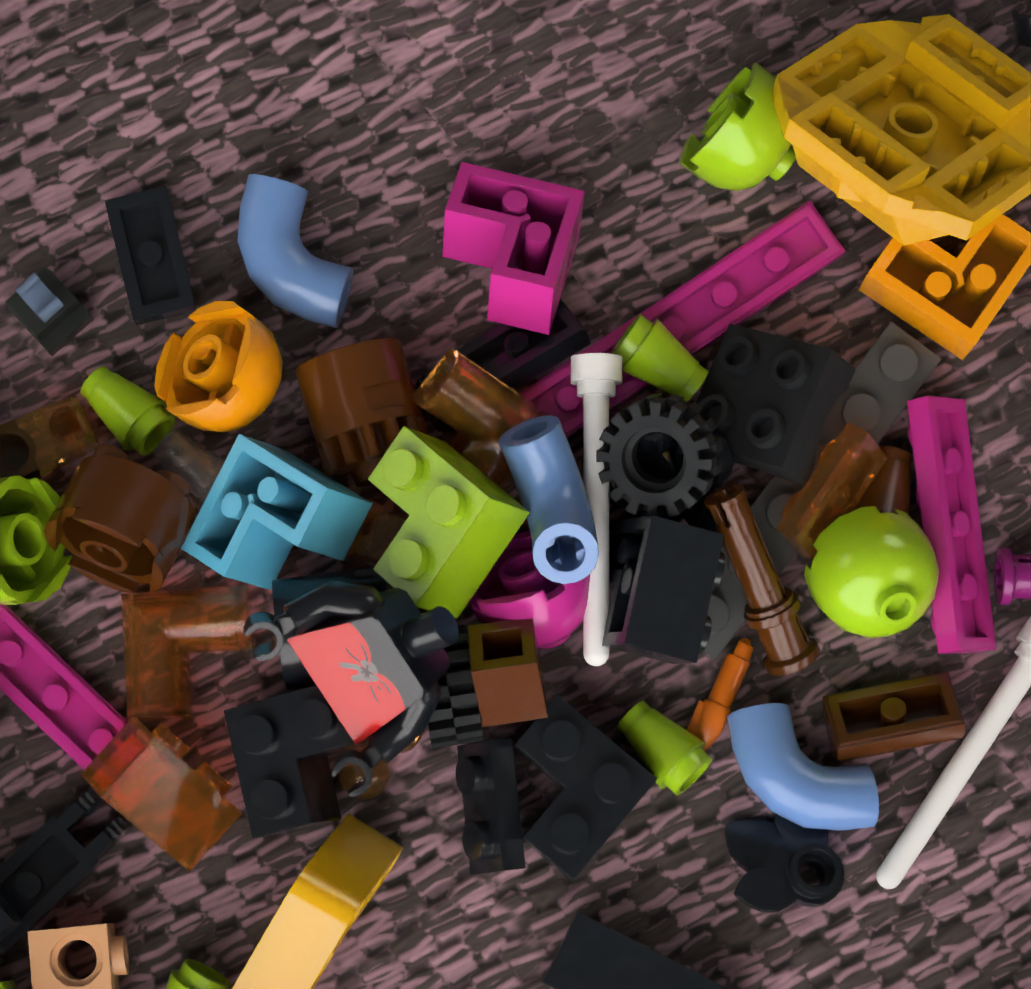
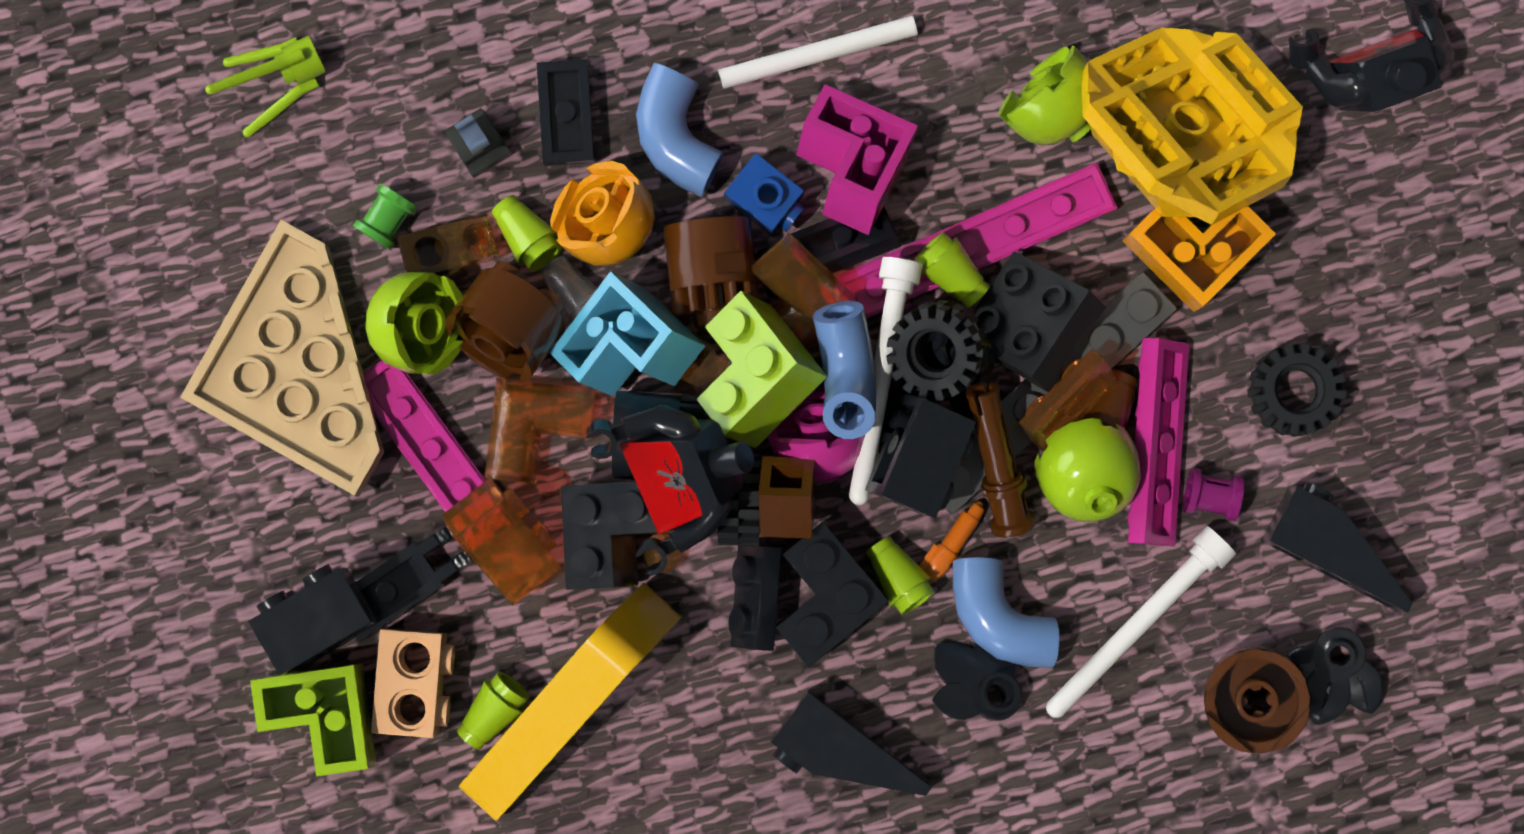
camera: 15 degrees right, 5 degrees up
reddish brown brick [823,671,965,763] -> none
none -> white bar [718,16,918,89]
none -> blue brick [724,153,805,236]

